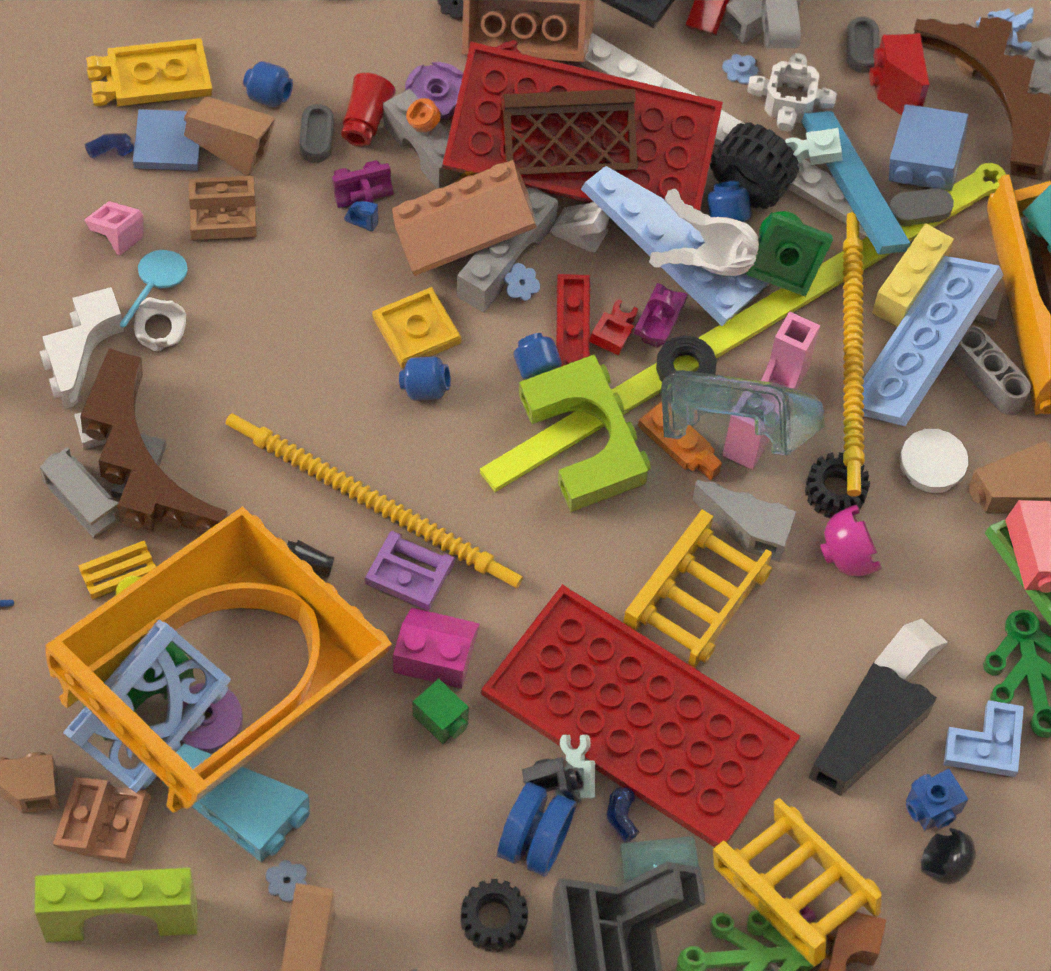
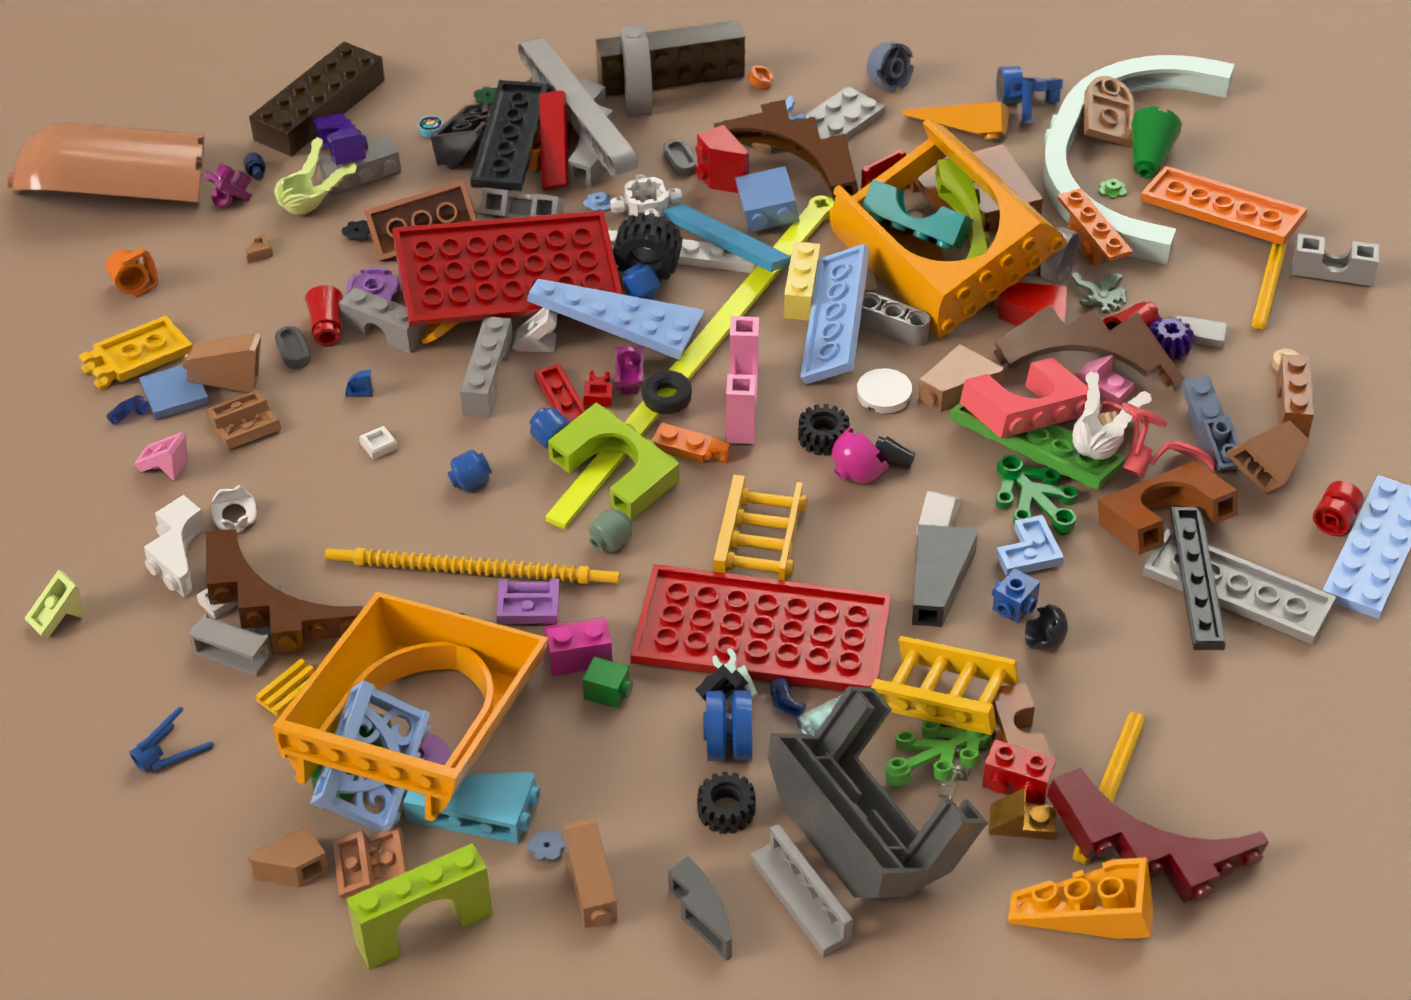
camera: 20 degrees left, 15 degrees down
medium azure piece [120,250,188,328] -> none
blue head [243,61,293,107] -> none
magenta hips [332,160,394,208] -> none
yellow tile [372,287,462,368] -> none
nougat slope [392,160,537,276] -> none
orange tile [406,98,441,133] -> none
reddish brown fence [501,89,638,175] -> none
light blue plant [504,263,540,301] -> none
white hair [649,189,759,276] -> none
clear light blue windscreen [661,370,825,456] -> none
light grey slope [692,480,796,562] -> none
green plant [745,211,833,297] -> none
light aqua plate [785,128,843,165] -> none
yellow hose [843,212,865,497] -> none
dark grey tile [889,188,954,226] -> none
none -> white tile [359,425,398,460]
none -> light grey arch [480,187,565,218]
none -> sand green head [589,509,632,553]
none -> black cone [875,436,916,469]

